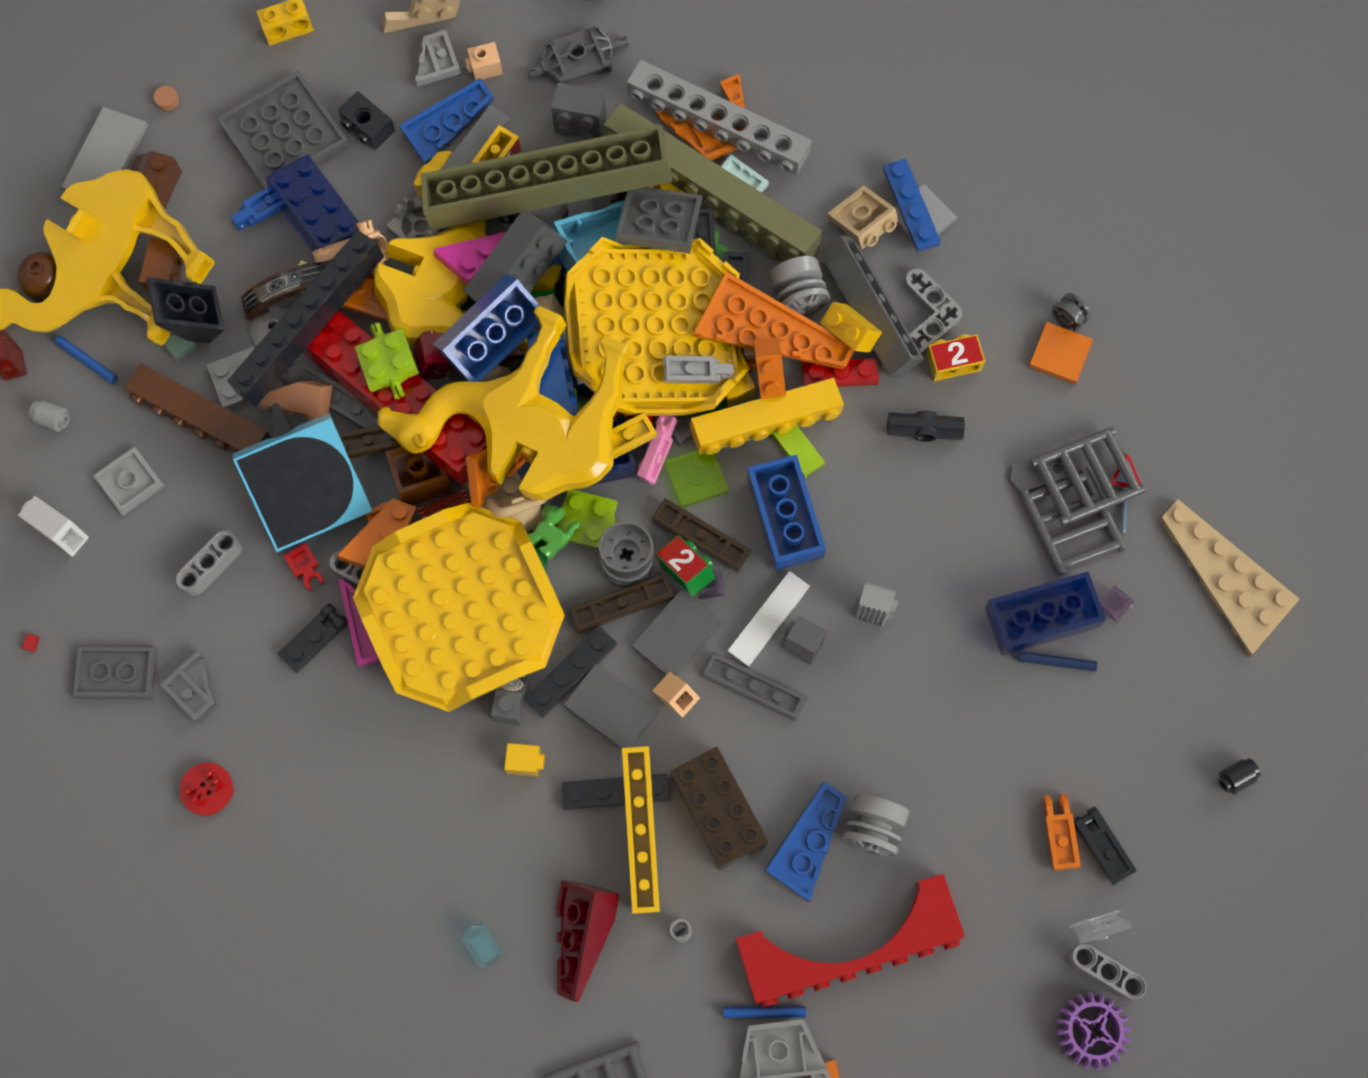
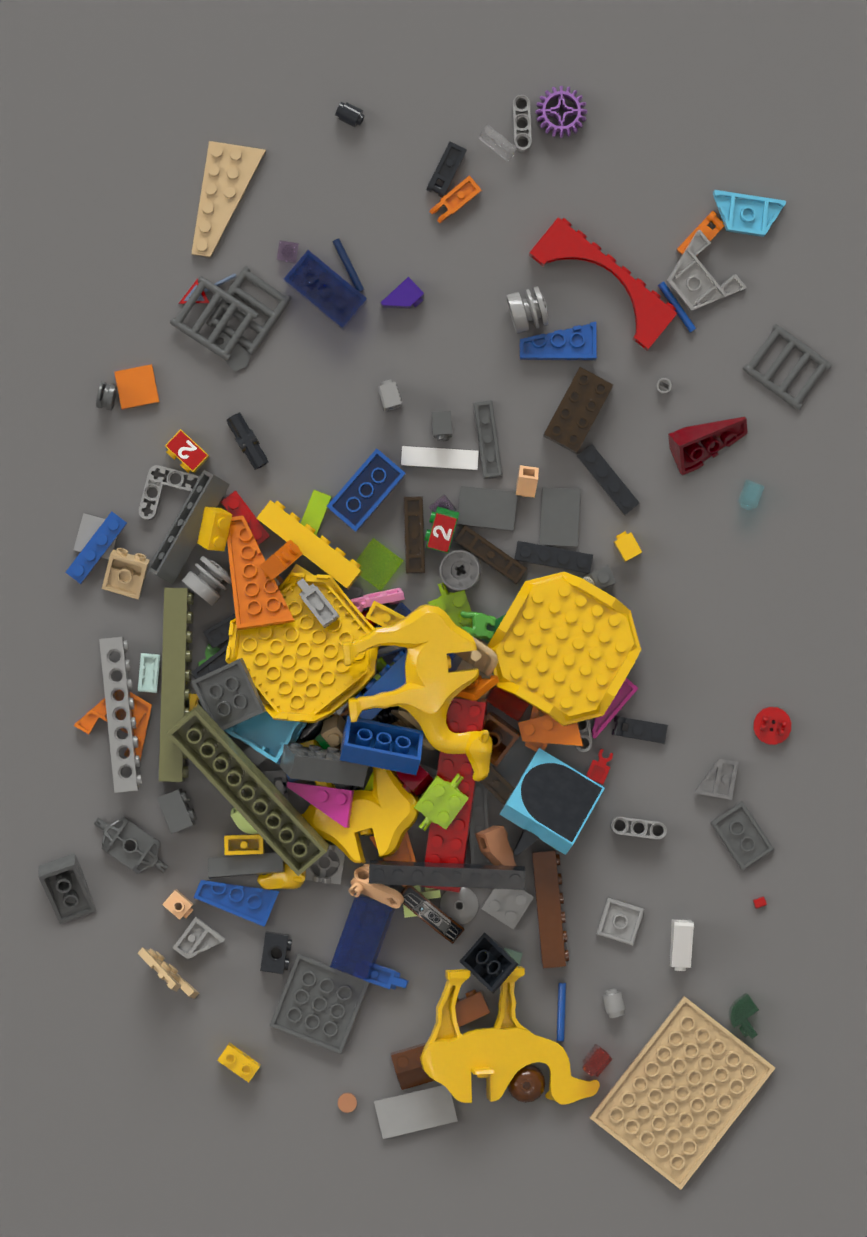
camera: 125 degrees left, 15 degrees up
yellow brick [622,746,660,914] -> none
none -> dark purple slope [380,277,424,309]

